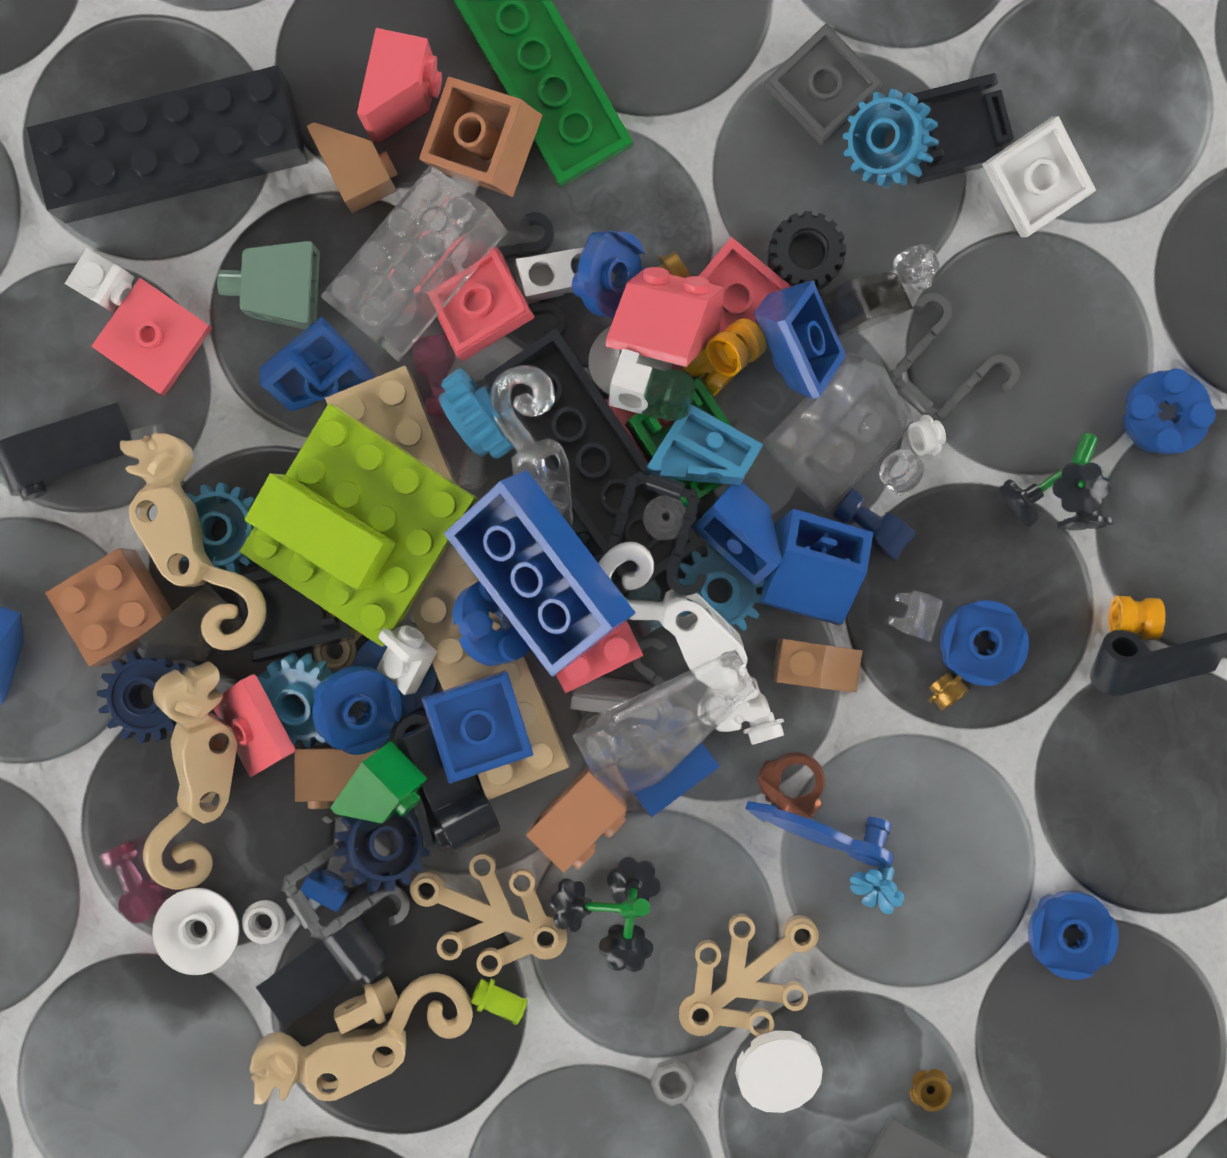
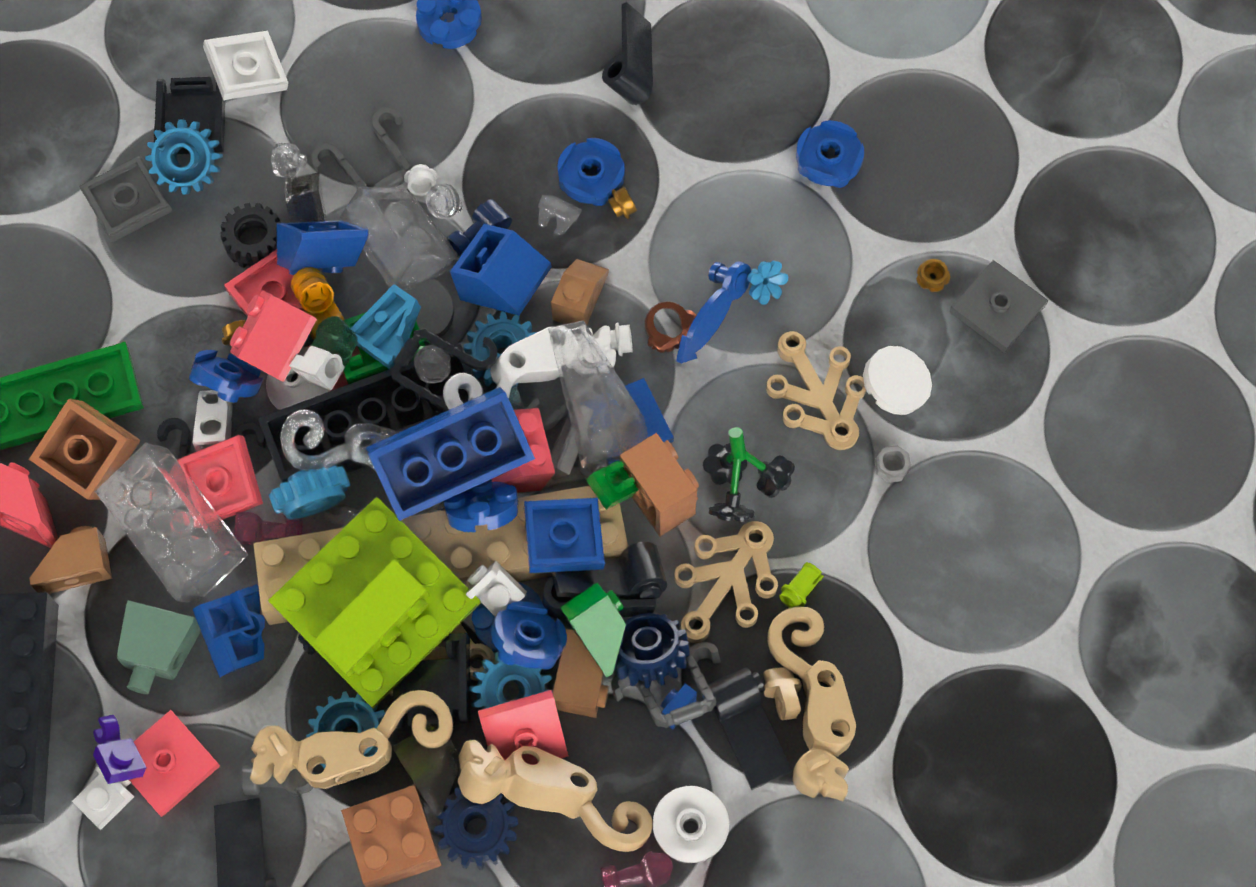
camera: 80 degrees left, 20 degrees down
white plate [242,900,286,944] -> none
blue slope [692,482,782,586] -> none
black plant [1000,433,1114,530] -> none
light orange wheel [1108,596,1166,641] -> none
none -> dark purple plate [93,715,147,784]
none -> green tile [586,460,638,510]

